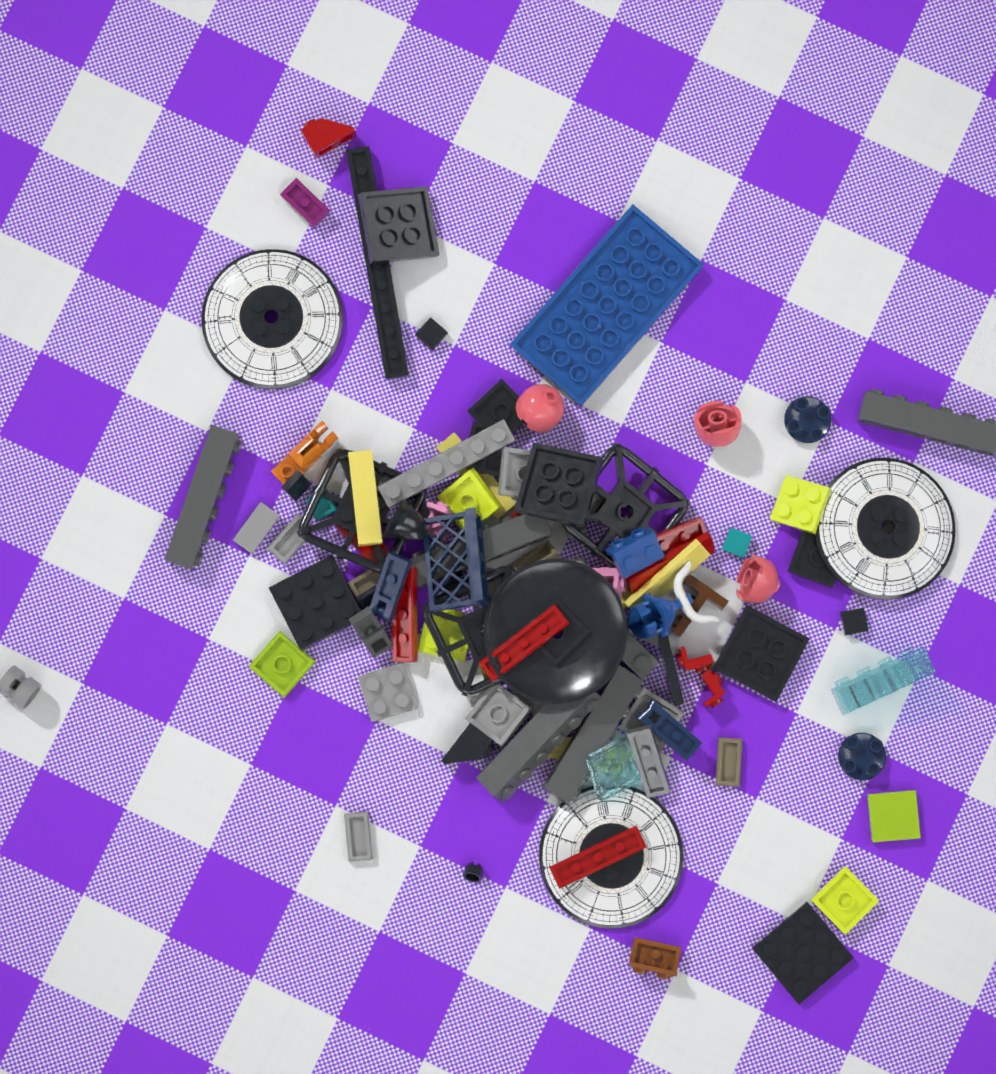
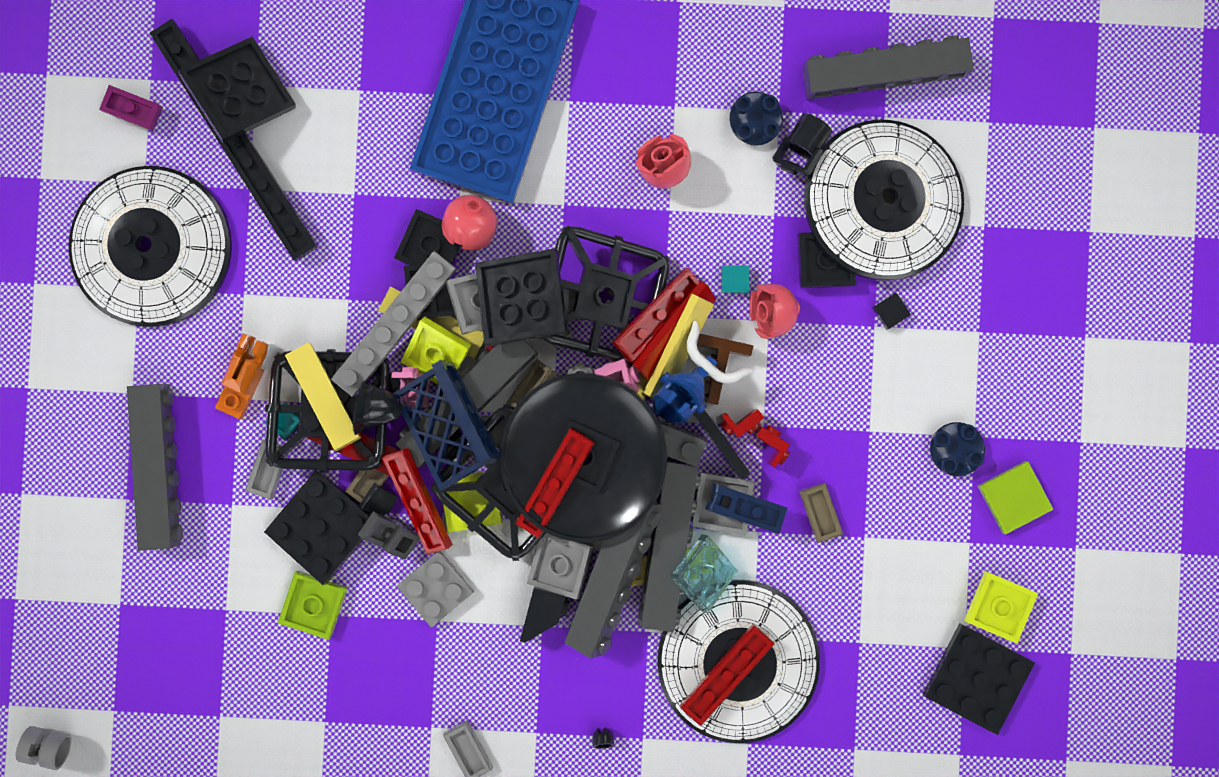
camera: 15 degrees left, 5 degrees up
light grey tile [233,502,280,555] -> none
black tile [281,470,312,501] -> none
red slope [301,118,357,159] -> none
dark blue plate [370,552,412,623] -> none
black tile [415,317,448,351] -> none
blue bracket [605,527,665,579] -> none
plate [627,725,671,798] -> none
dark orange bracket [628,937,682,980] -> none
black plate [712,605,810,702] -> none
neon yellow plate [770,475,831,534] -> none
clear light blue wedge [831,646,936,715] -> none
none -> black piece [773,113,832,176]

